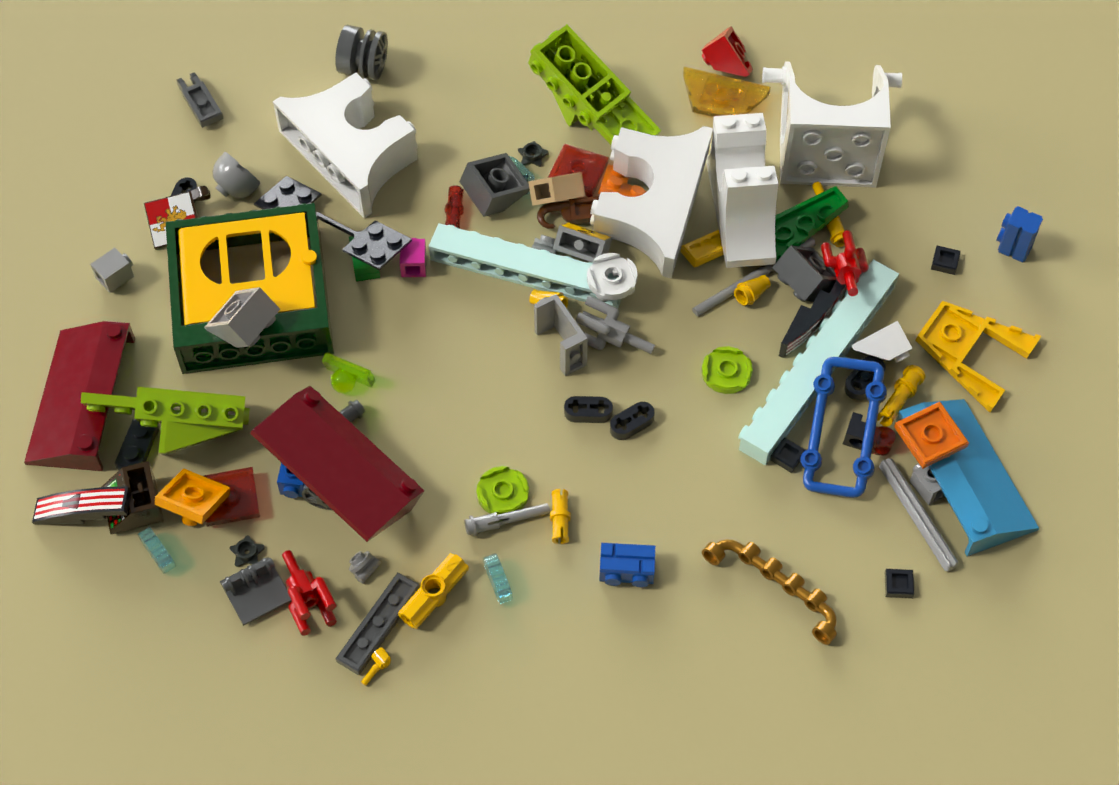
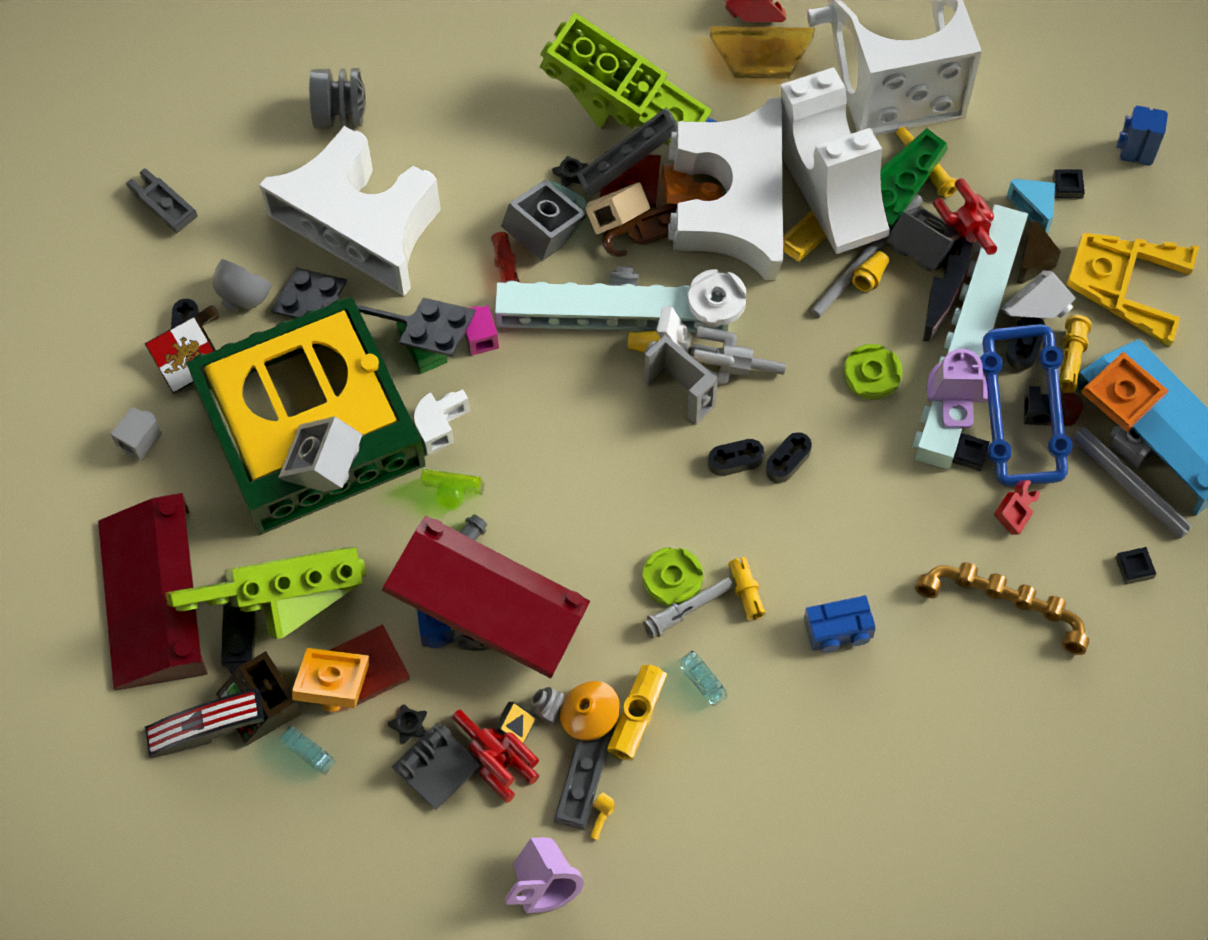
camera: 15 degrees left, 5 degrees up
light grey brick [553,222,613,263] -> none
none -> white brick [414,389,470,455]
none -> tile [494,702,537,743]
none -> lavender container [505,837,584,913]
none -> light orange dish [560,681,620,741]
none -> dark grey tile [576,107,678,197]
none -> white plate [657,306,692,353]
none -> lavender container [926,348,988,428]
none -> red plate [994,480,1040,535]
none -> medium azure slope [1006,179,1055,233]
none -> dark brown slope [1017,220,1061,284]

